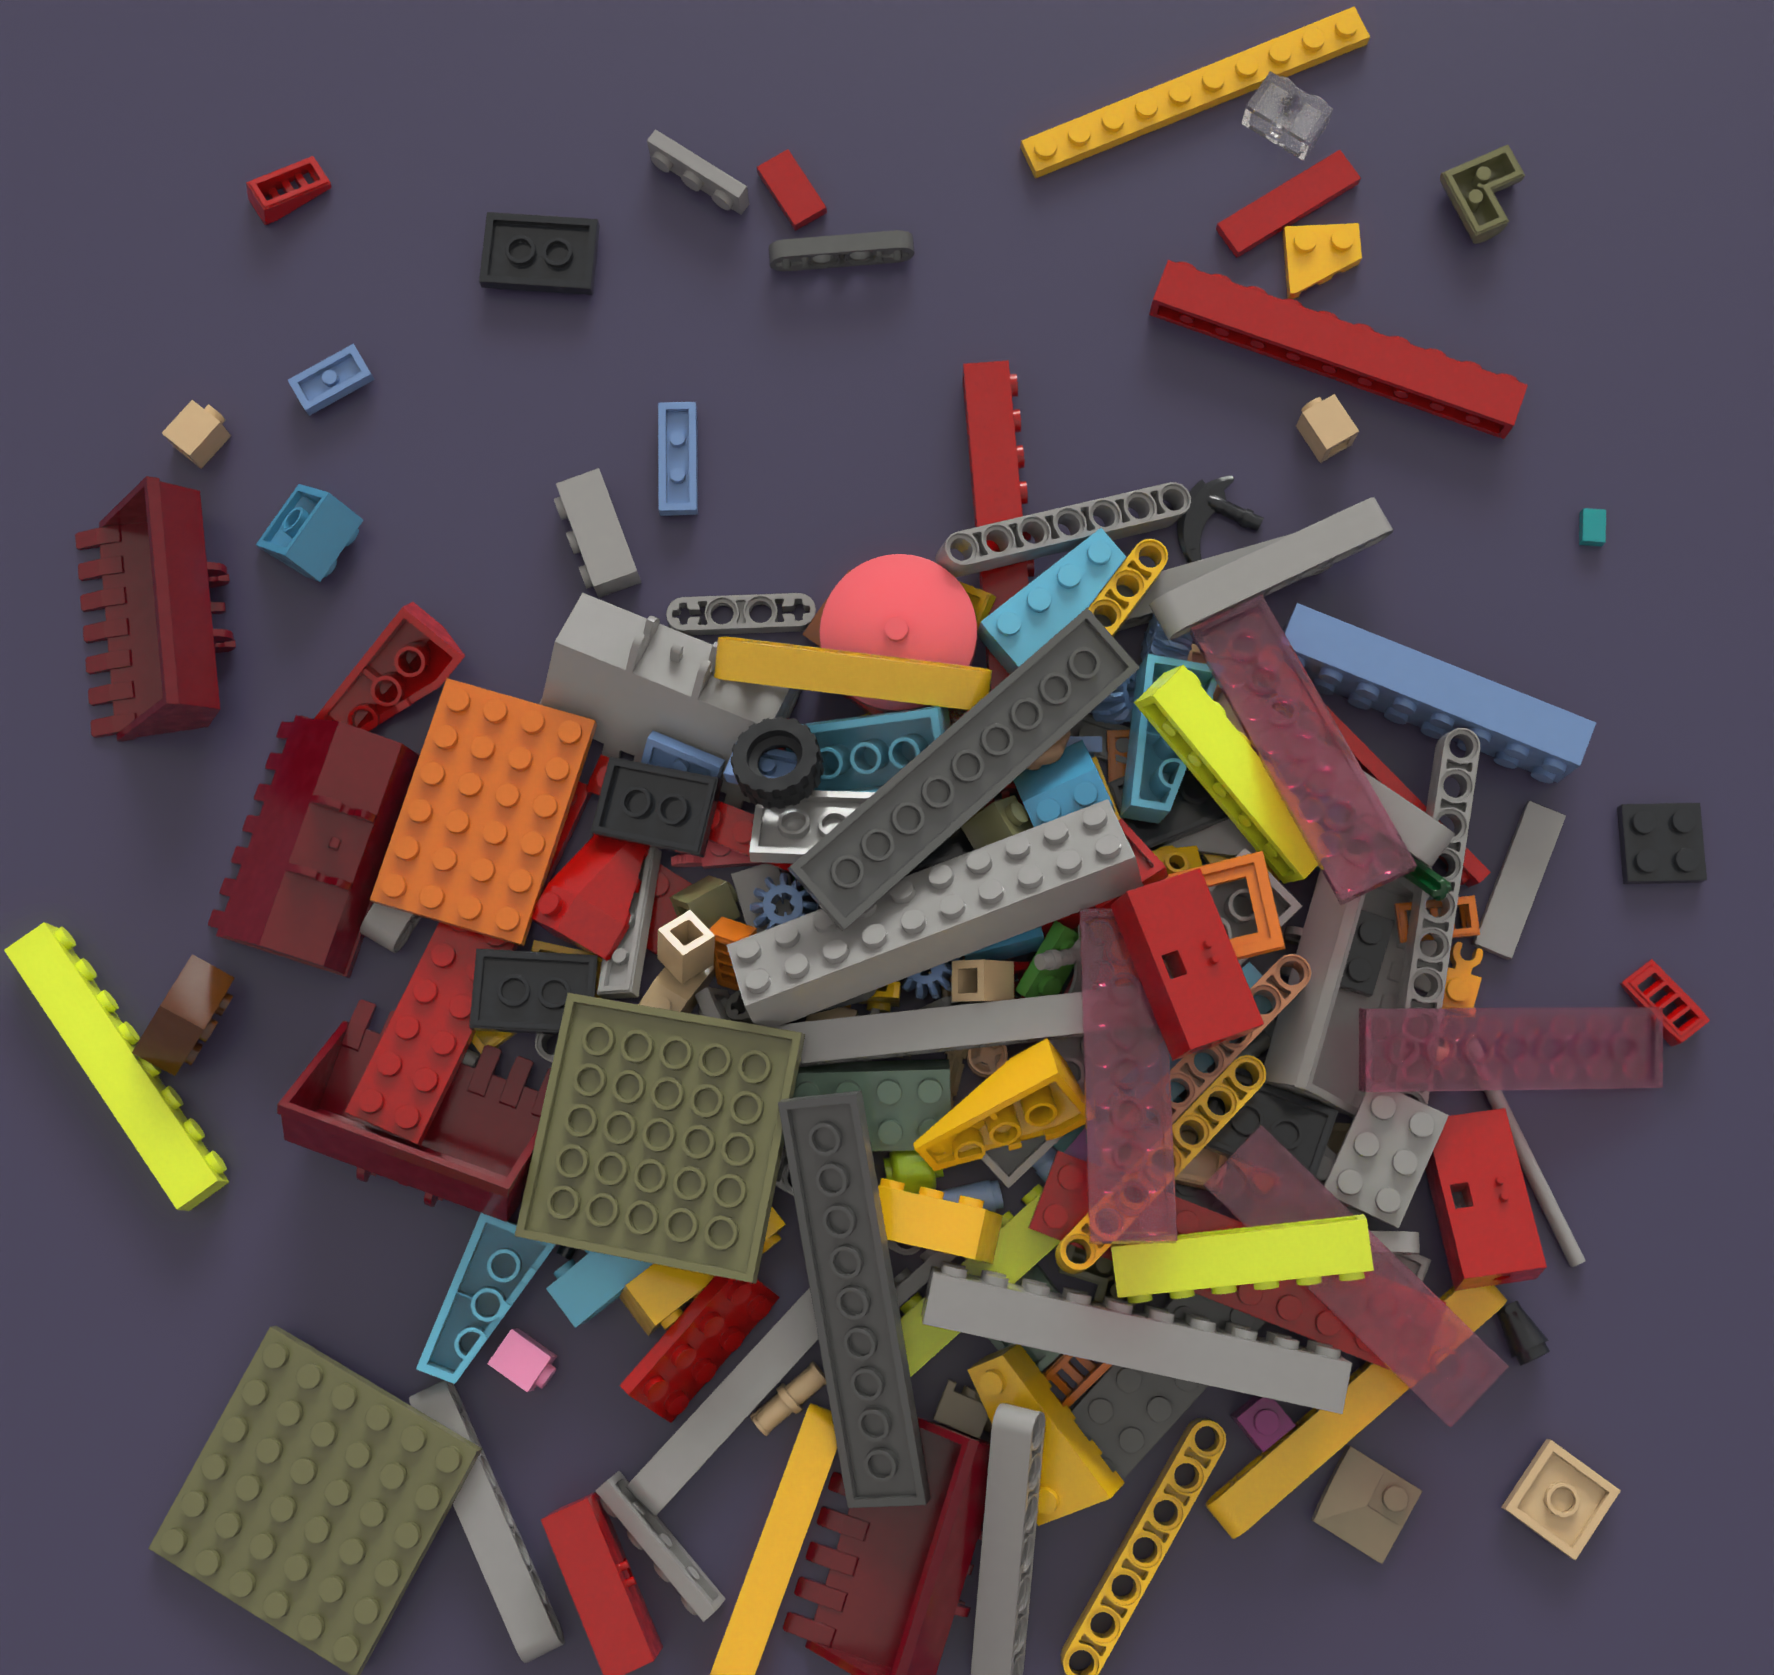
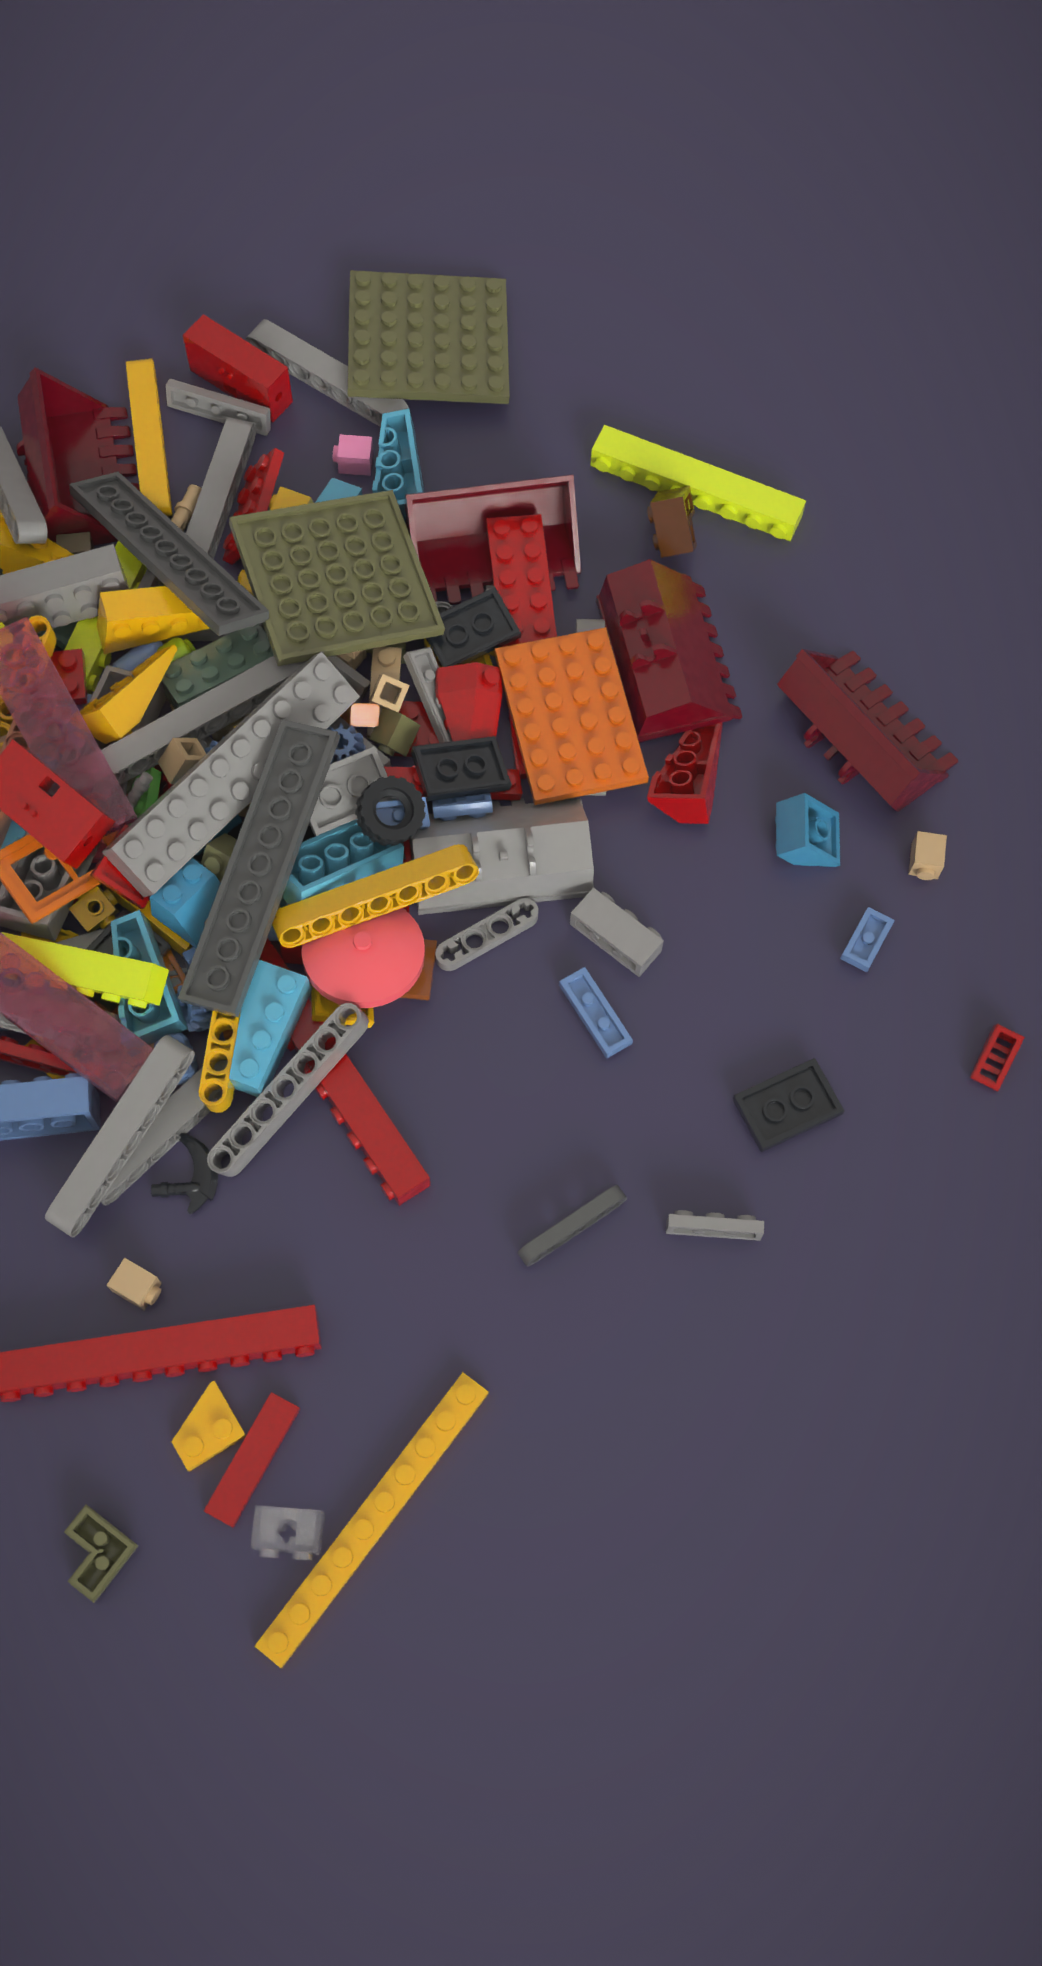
camera: 145 degrees right, 10 degrees down
red tile [757,149,827,231] -> none

